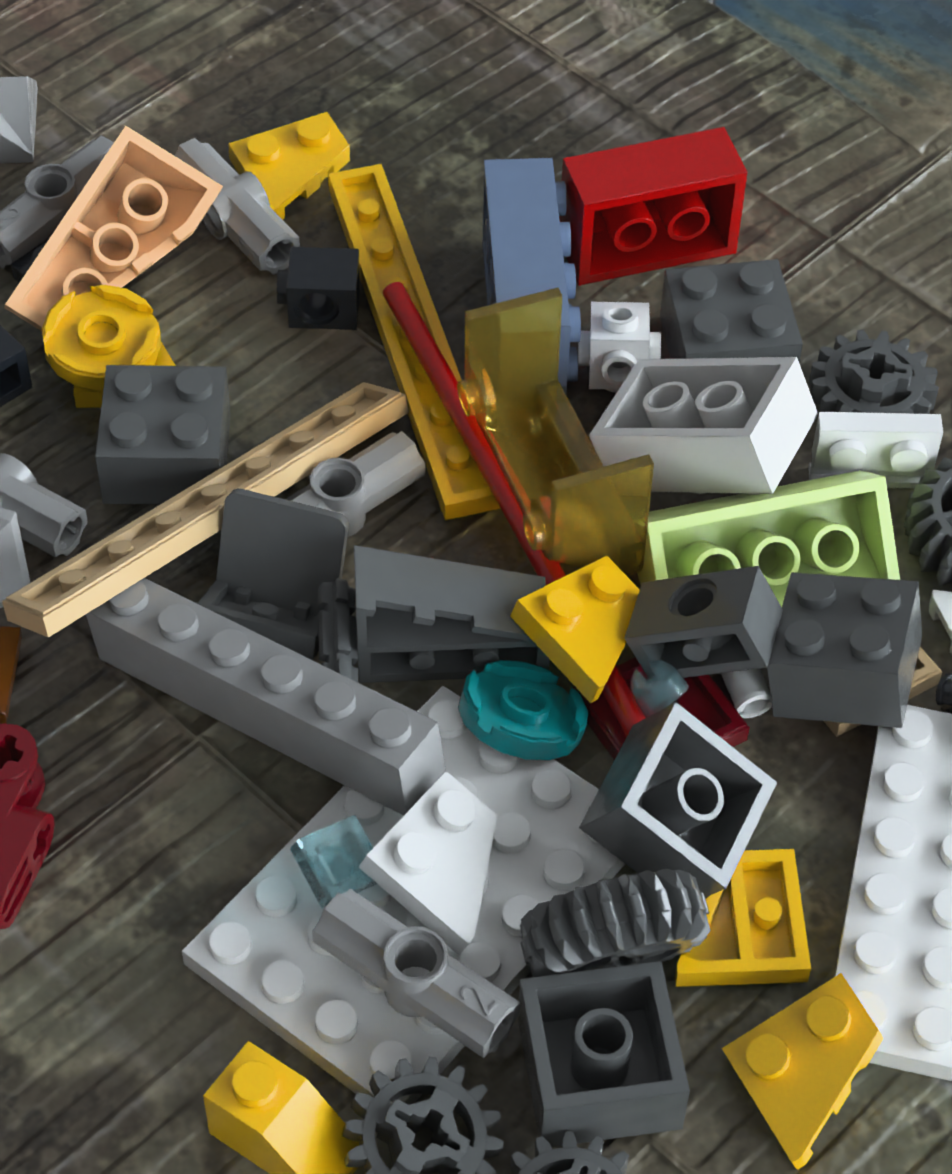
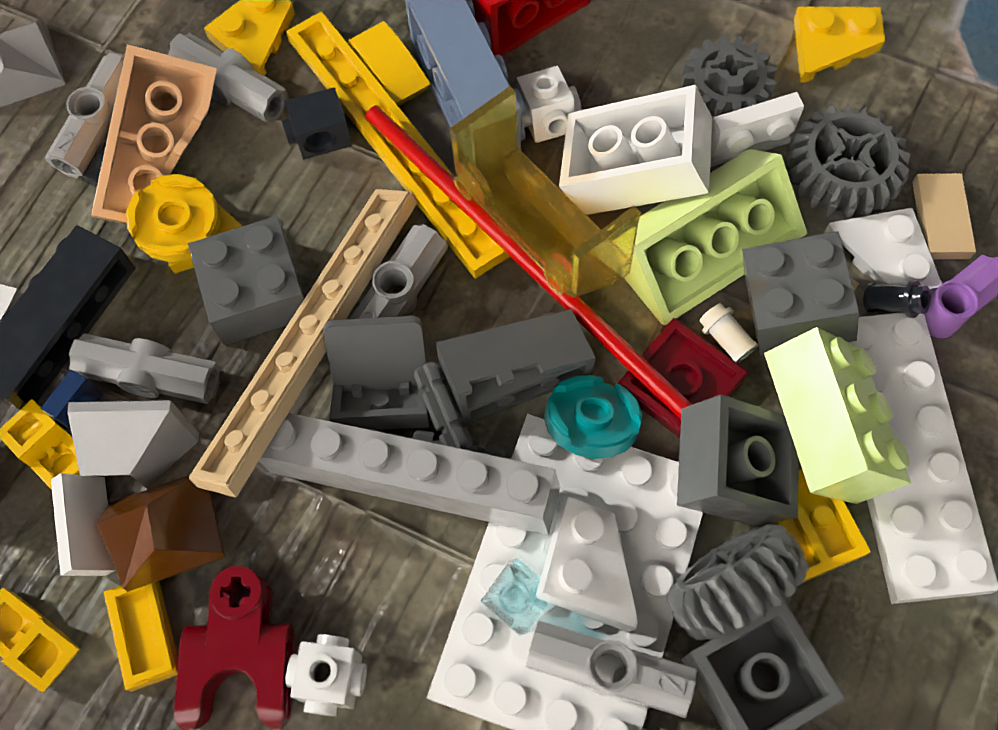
camera: 15 degrees left, 15 degrees up
yellow wing [510,555,640,703] -> none
dark grey brick [624,566,783,682] -> none
clear light blue hinge [631,660,689,716] -> none
dark grey brick [660,259,803,362] -> none
yellow wing [722,973,883,1170] -> none
none -> white brick [286,635,367,716]
none -> yellow slope [348,21,430,106]
none -> yellowish green brick [764,327,911,504]

